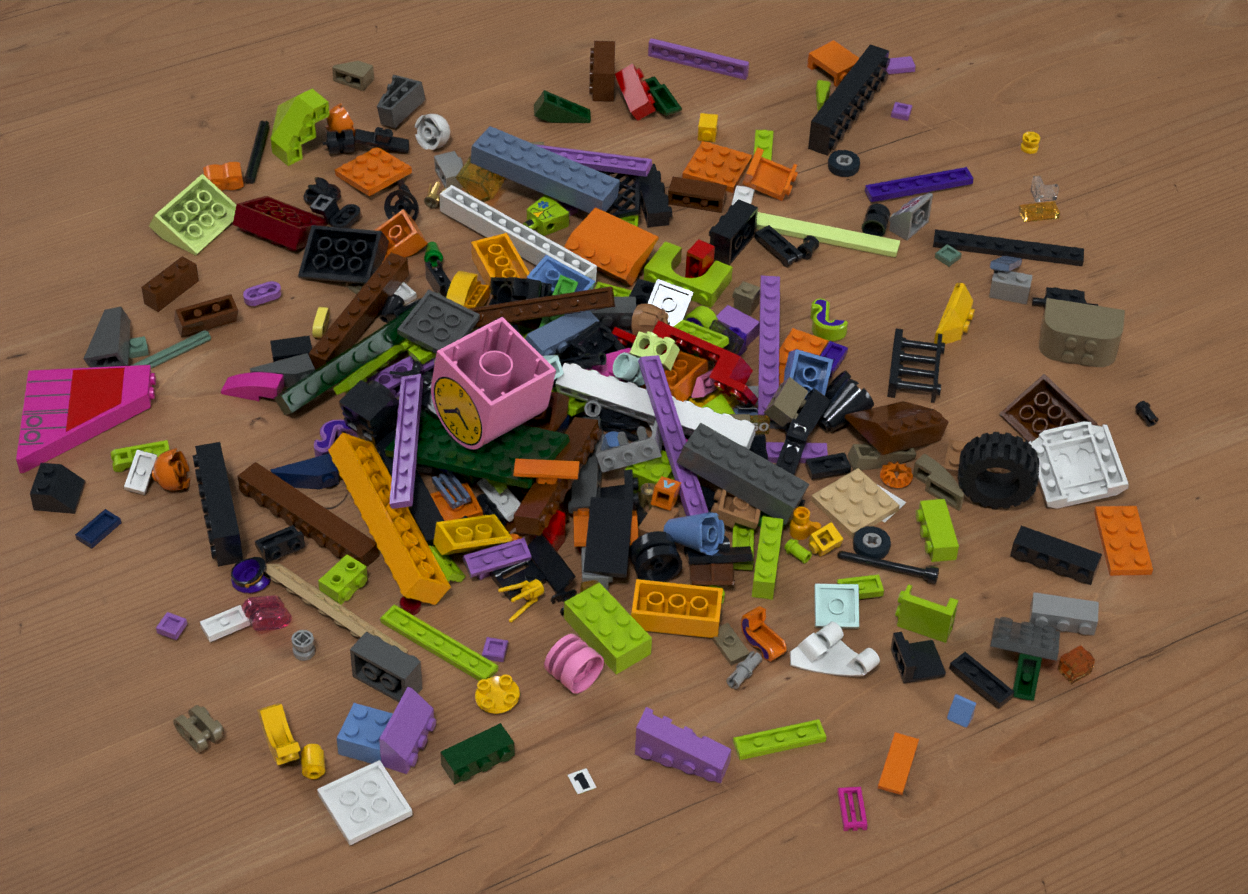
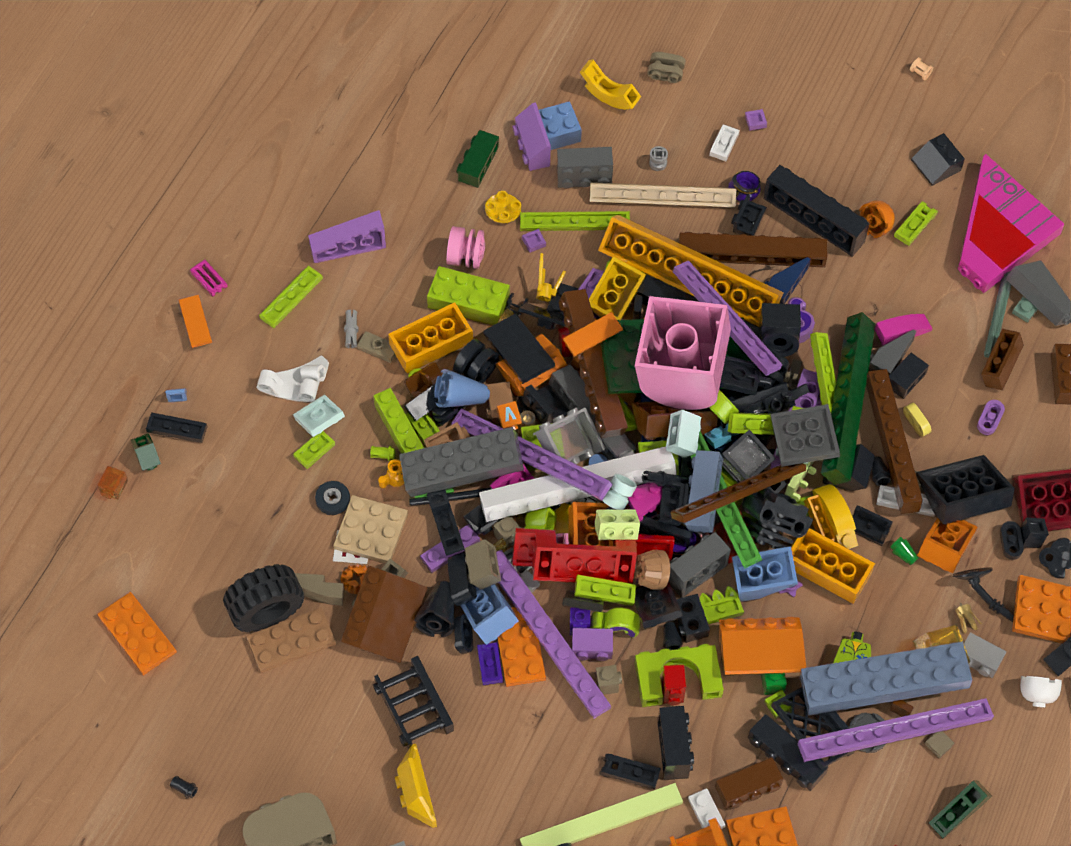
camera: 145 degrees right, 15 degrees up
dark blue tile [75,509,122,549] -> none
white plate [124,450,157,495] -> none
clear pink brick [242,595,292,631] -> none
yellow brick [301,744,325,779] -> none
white plate [317,760,413,846] -> none
lime brick [318,555,368,605] -> none
white brick [439,185,597,283] -> none
white sticker [568,768,597,794] -> none
orange animal [741,606,787,661] -> none
black bush [797,235,819,260] -> none
black plate [805,452,851,480] -> none
yellow brick [808,522,843,557] -> none
lime animal [810,298,848,341] -> none
black piece [837,551,939,584] -> none
black bracket [891,631,946,684] -> none
lime panel [895,584,959,643] -> none
lime brick [916,499,959,562] -> none
dark grey plate [990,617,1060,661] -> none
reddish brown slope [999,374,1098,443] -> none
black brick [1010,525,1102,585] -> none
white wedge [1028,421,1129,509] -> none
light grey brick [1029,592,1099,635] -> none

